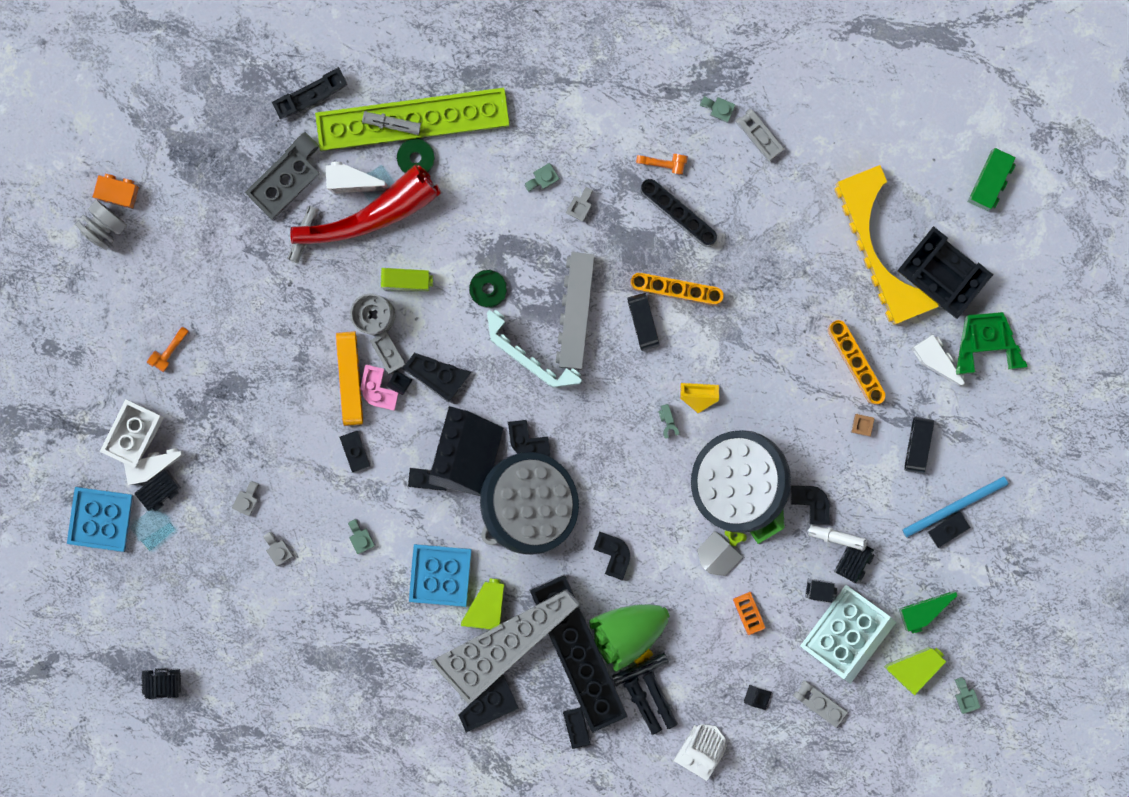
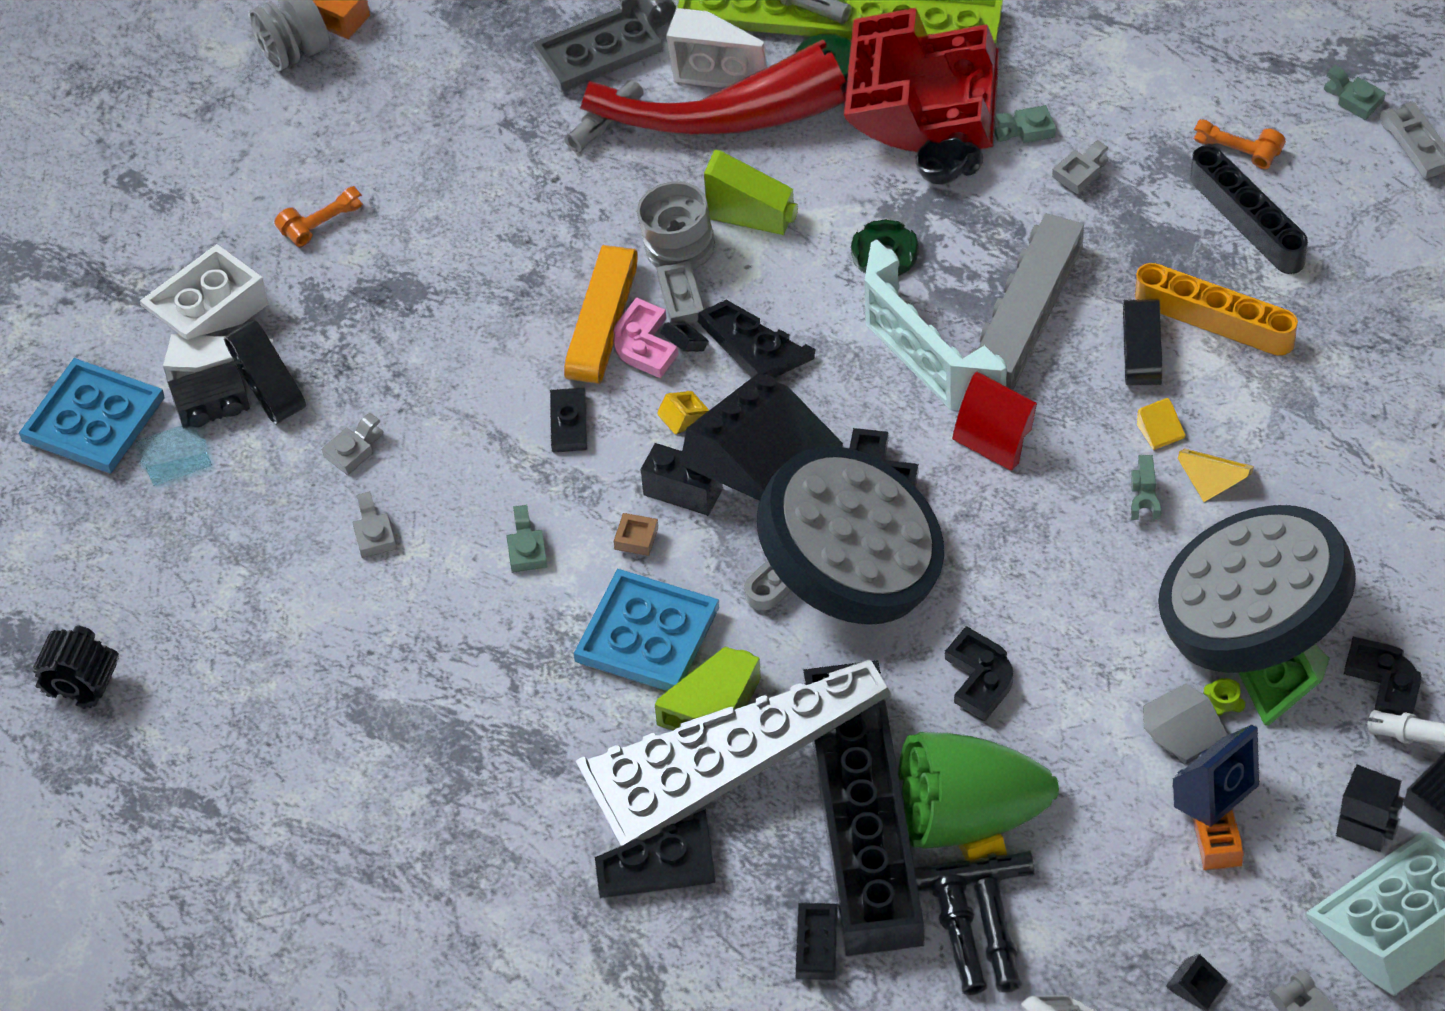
camera: 20 degrees right, 35 degrees down
none -> black beam [224,320,306,424]
none -> medium nougat plate [613,513,659,556]
none -> yellow slope [657,391,709,434]
none -> red slope [844,8,1000,152]
none -> black hair [915,137,983,185]
none -> red slope [952,372,1037,471]
none -> yellow slope [1137,398,1185,450]
none -> dark blue slope [1172,724,1259,827]

